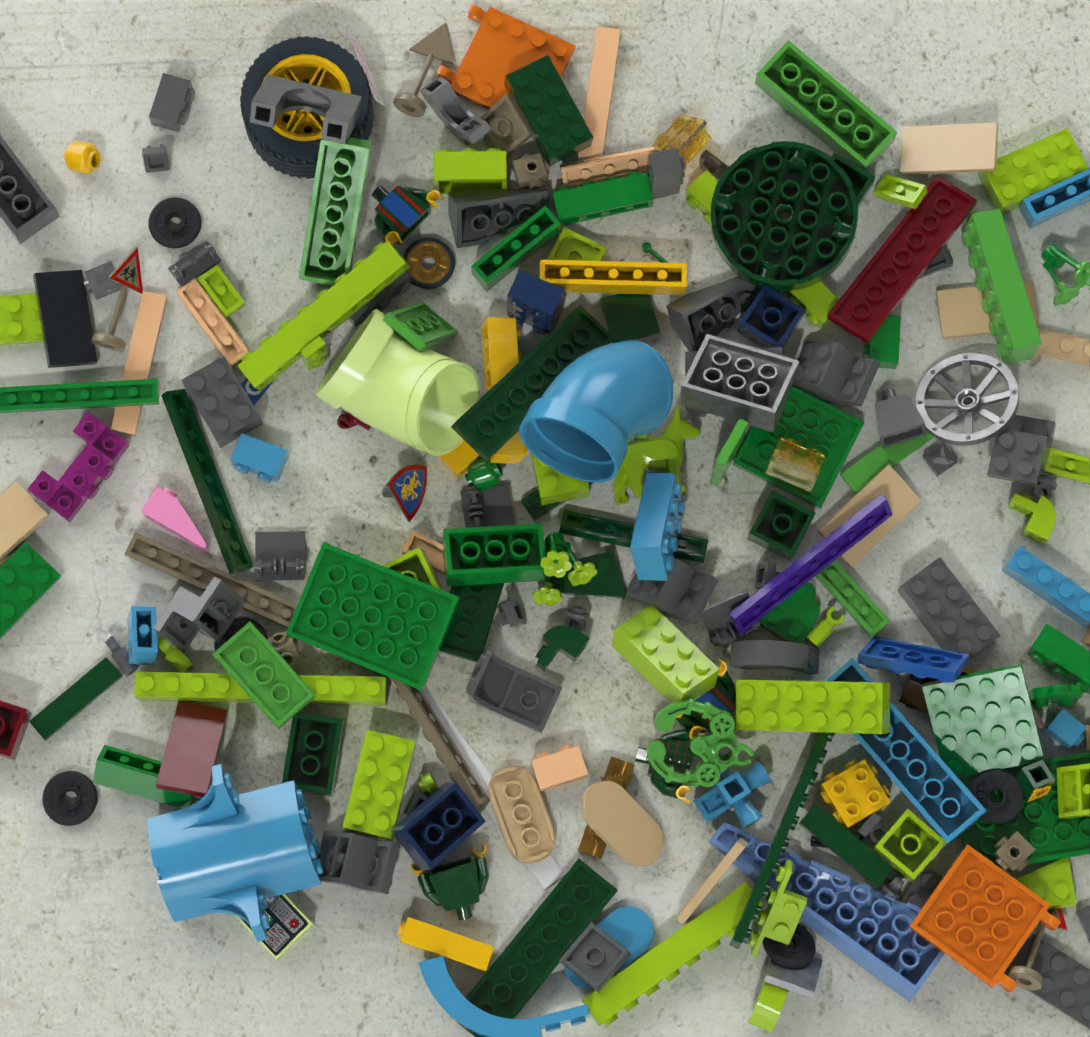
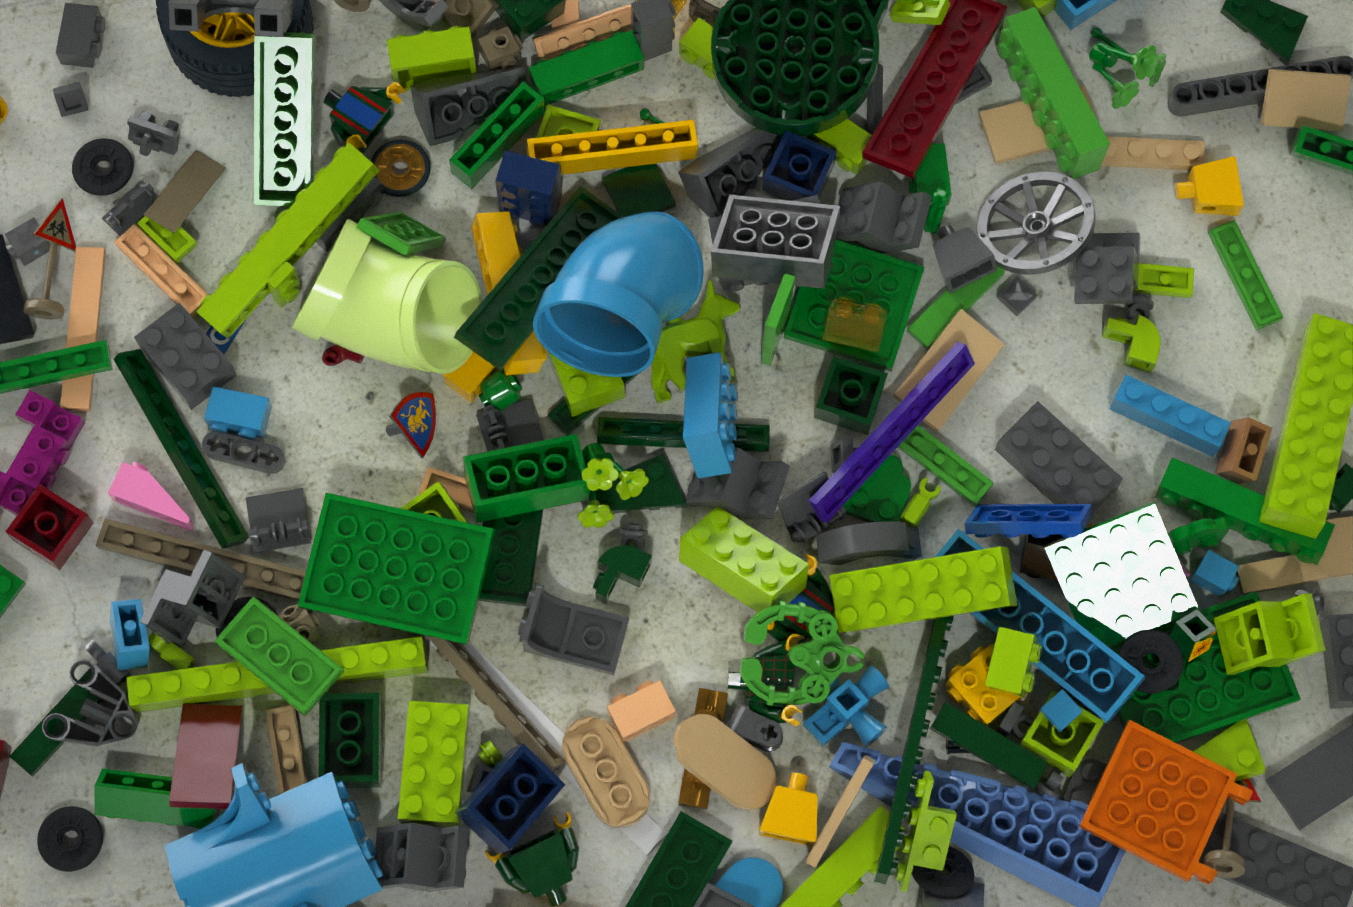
camera: 10 degrees left, 5 degrees down
dark grey tile [495,600,527,628] -> none
dark tan brick [992,831,1035,873] -> none
none -> dark red brick [5,484,94,571]
none -> dark grey connector [42,659,137,747]
none -> dark grey hips [127,111,179,156]
none -> dark tan sticker [144,150,226,233]
none -> dark grey beam [202,431,285,474]
none -> tan tile [265,705,308,795]
none -> dark grey piece [727,705,783,752]
none -> yellow torso [759,772,818,847]
none -> dark grey axle [867,64,883,135]
none -> green axle [924,188,949,234]
none -> lime brick [985,627,1042,698]
none -> dark azure tile [1039,689,1083,732]
none -> green hinge [1091,27,1133,65]

